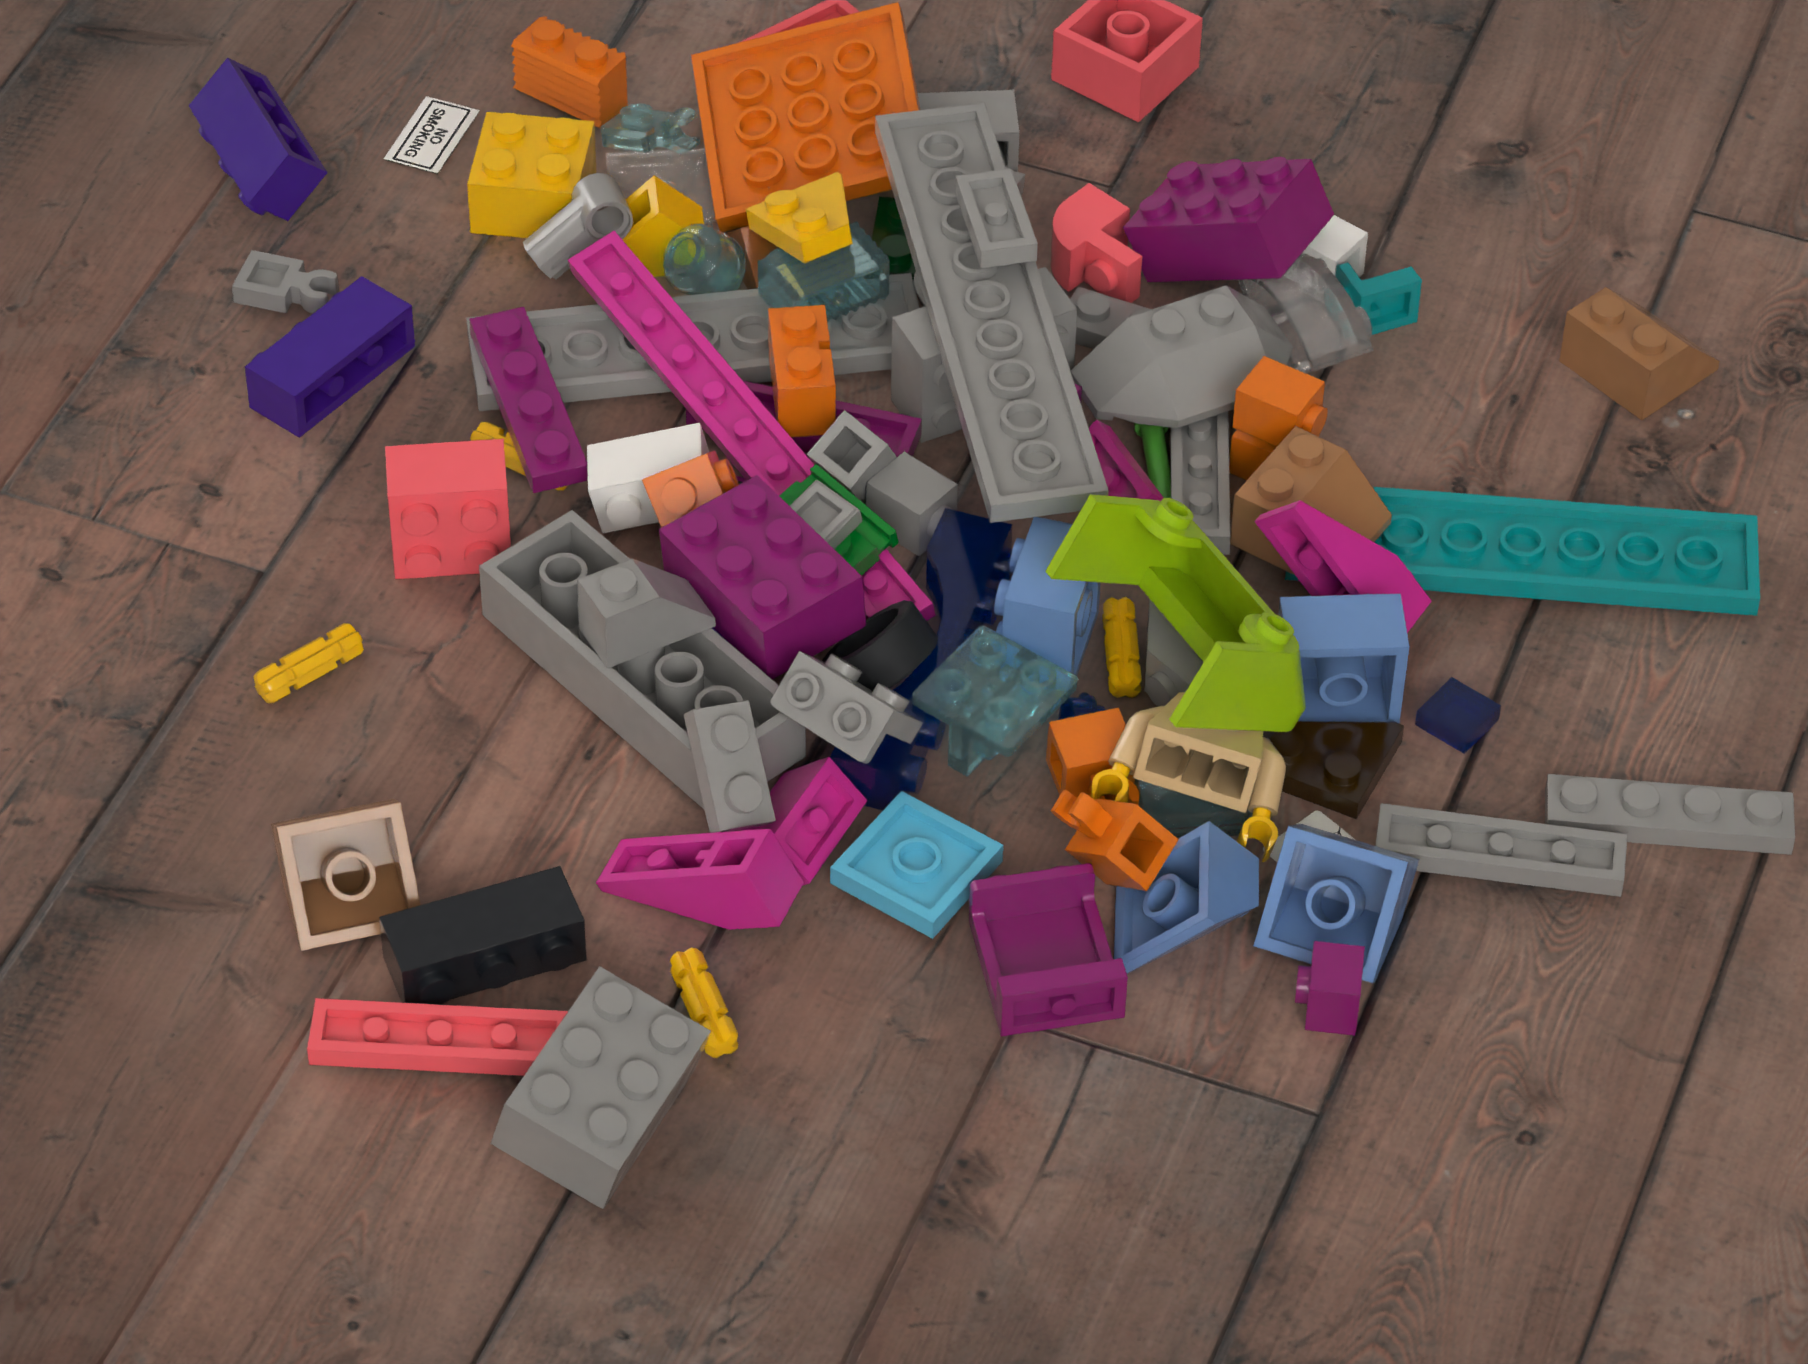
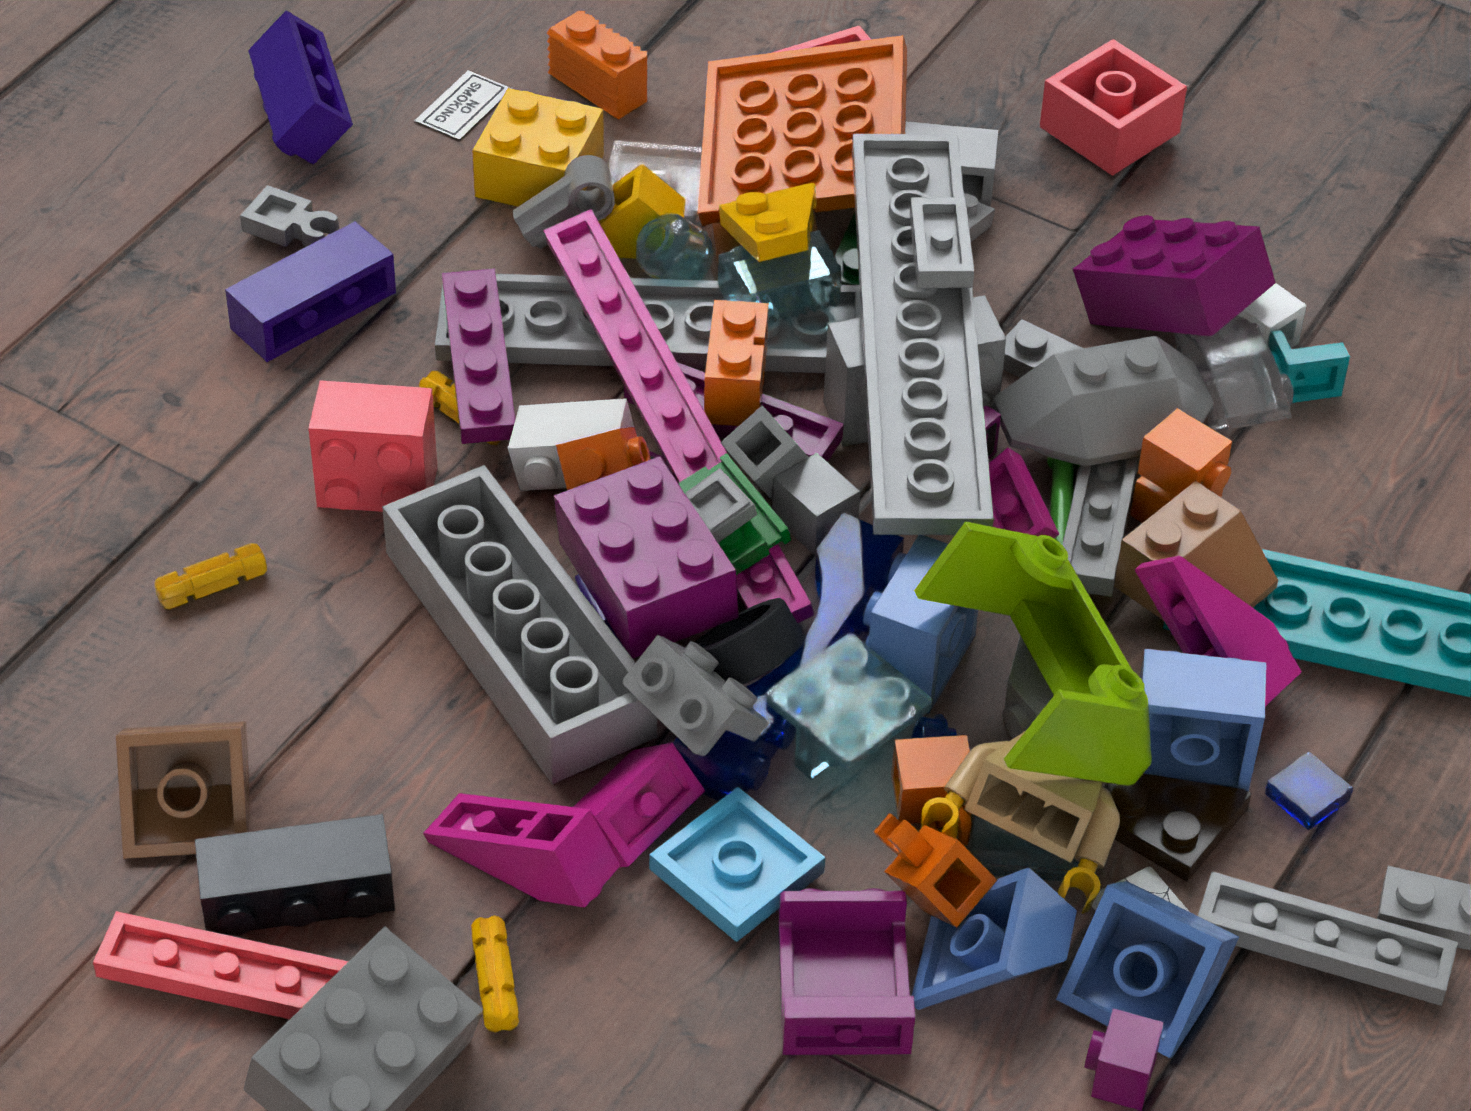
camera: 10 degrees right, 0 degrees up
light grey slope [577,558,716,669] -> none
clear light blue plate [600,103,701,154] -> none
light grey plate [683,700,776,833] -> none
coral brick [1051,183,1142,303] -> none
yellow axle [1102,597,1142,698] -> none

